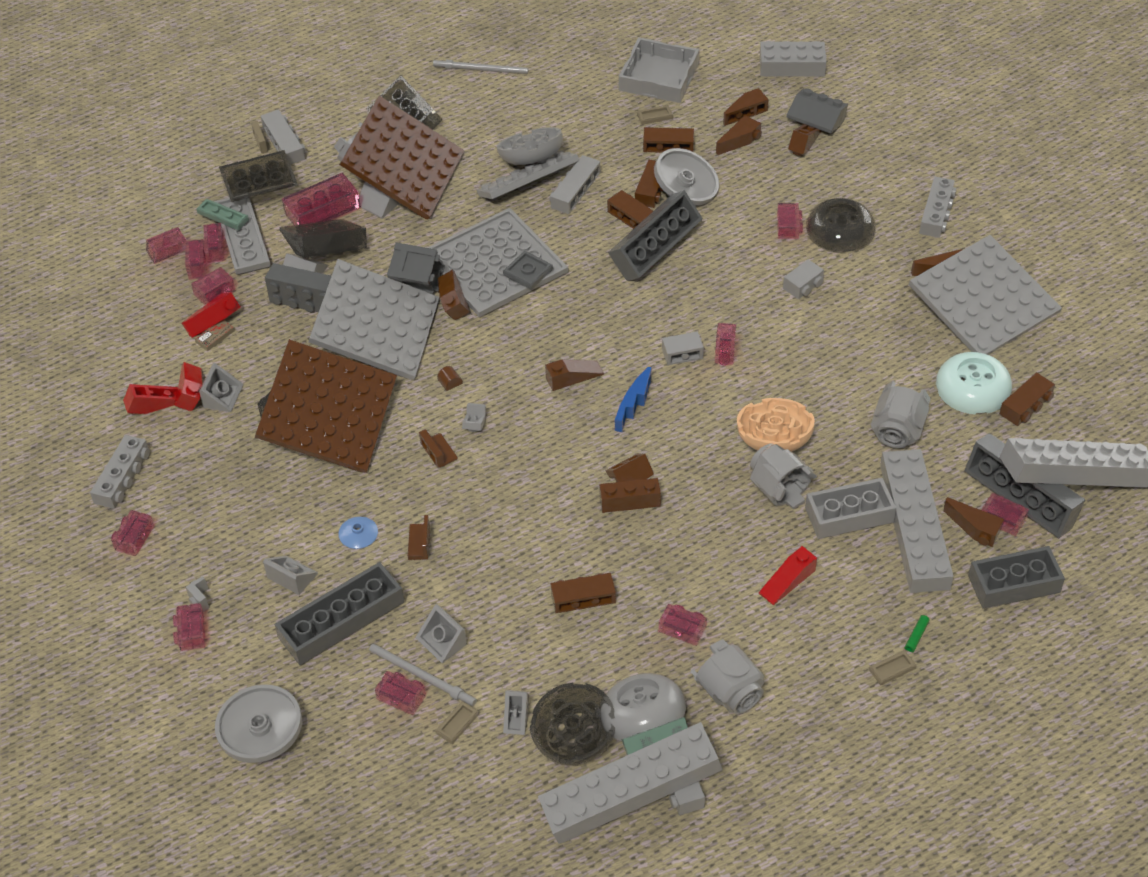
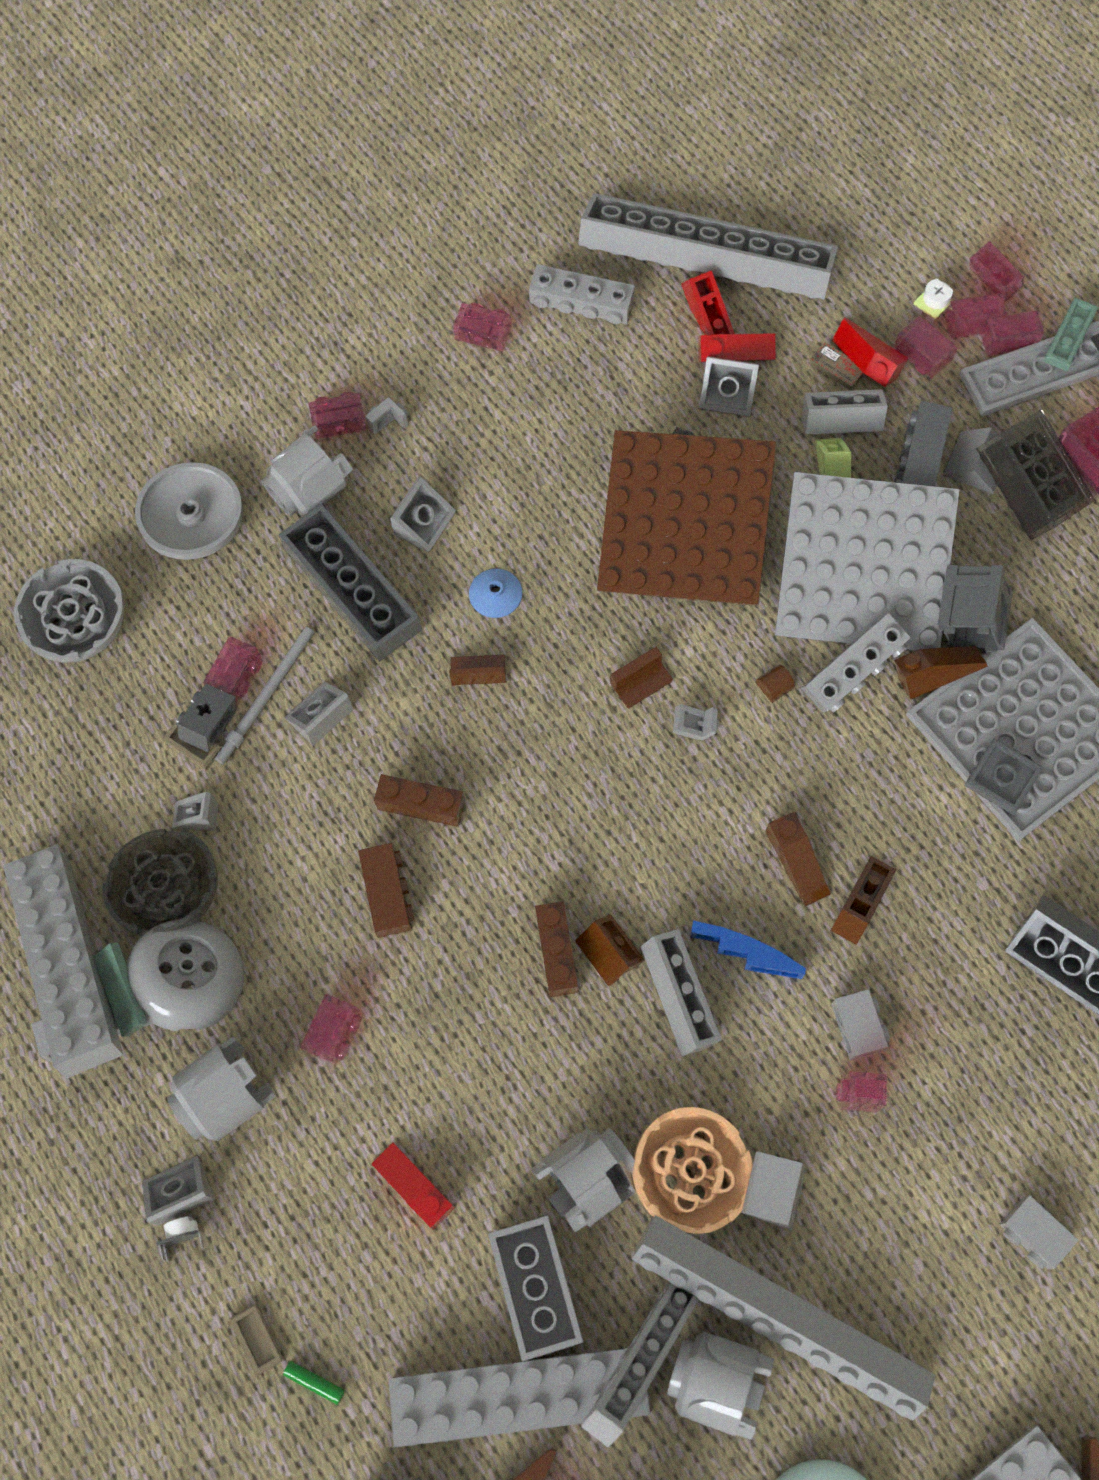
camera: 90 degrees right, 20 degrees up
none -> light grey brick [14,559,125,663]
none -> light grey slope [142,1156,215,1225]
none -> piece [156,1216,205,1263]
none -> dark grey brick [176,683,236,752]
none -> light grey piece [261,425,353,516]
none -> reddish brown brick [374,774,465,827]
none -> light grey brick [578,193,838,299]
none -> light grey brick [581,1281,699,1448]
none -> light grey brick [632,1215,935,1421]
none -> light grey brick [640,929,721,1057]
none -> light grey slope [742,1152,806,1230]
none -> light grey brick [801,389,888,435]
none -> light grey brick [801,613,911,713]
none -> yellowish green slope [815,438,851,478]
none -> reddish brown slope [830,856,897,945]
none -> white piece [913,279,953,324]

